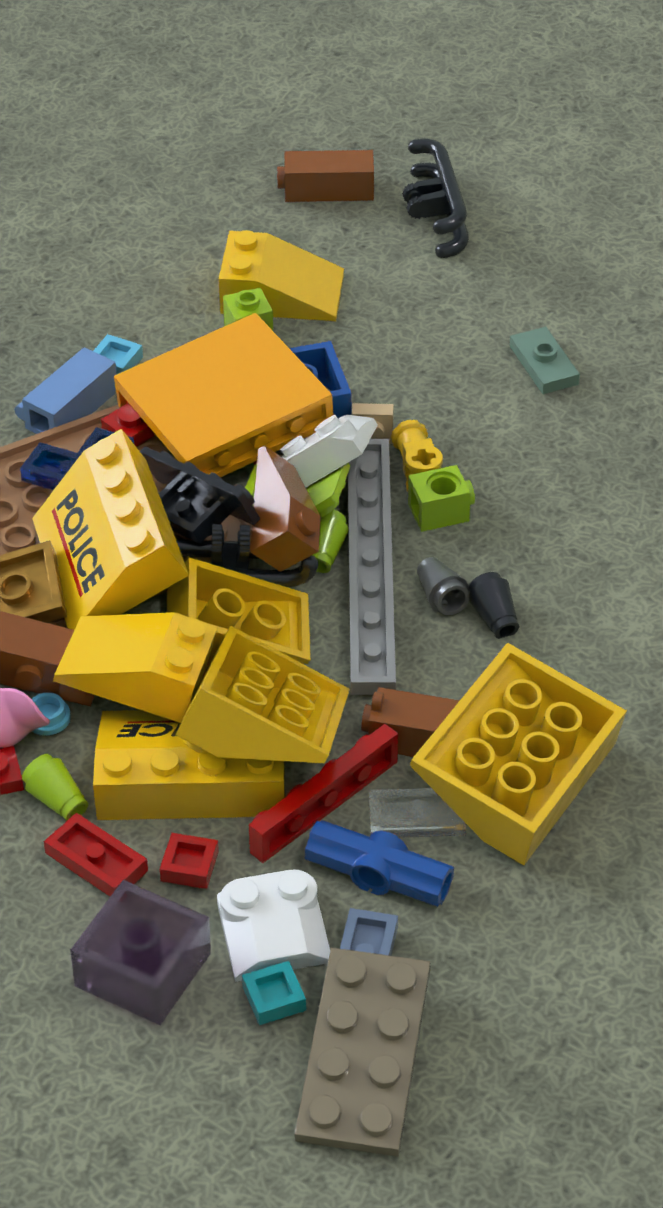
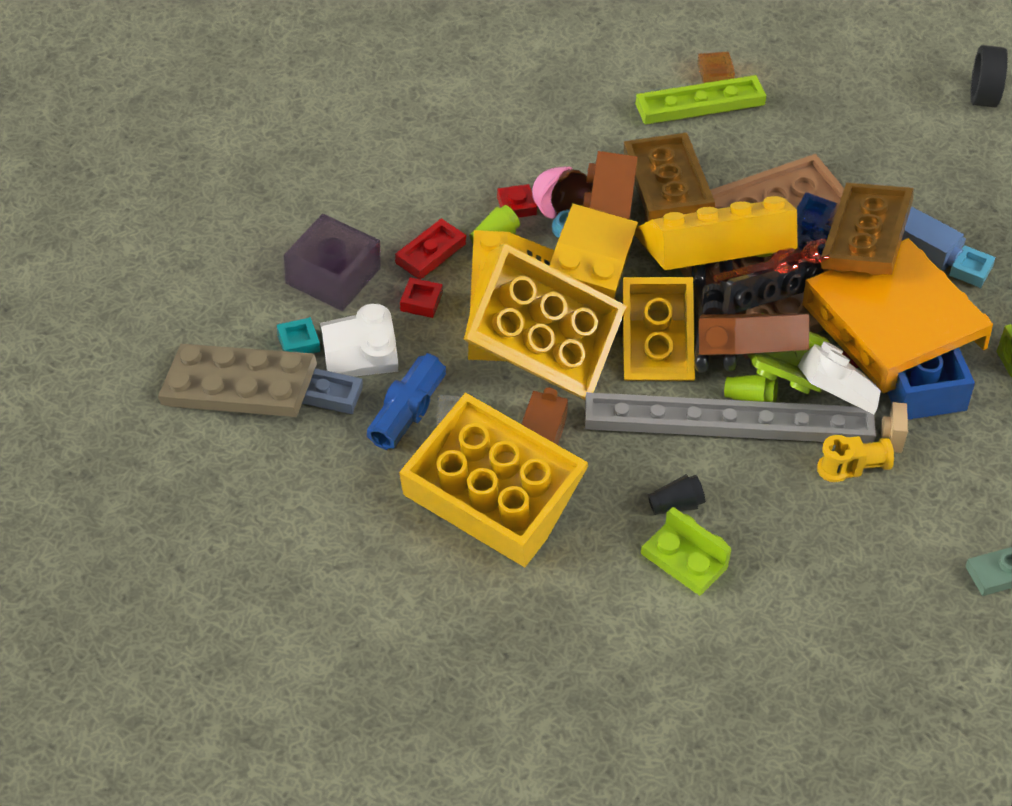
camera: 90 degrees right, 5 degrees up
red plate [249,724,398,863] -> none
lime brick [408,465,475,532] -> none
flat silver cone [417,557,469,615] -> none
none -> lime bracket [641,507,732,596]
none -> clear red flag [713,239,830,282]
none -> pearl gold plate [821,183,914,275]

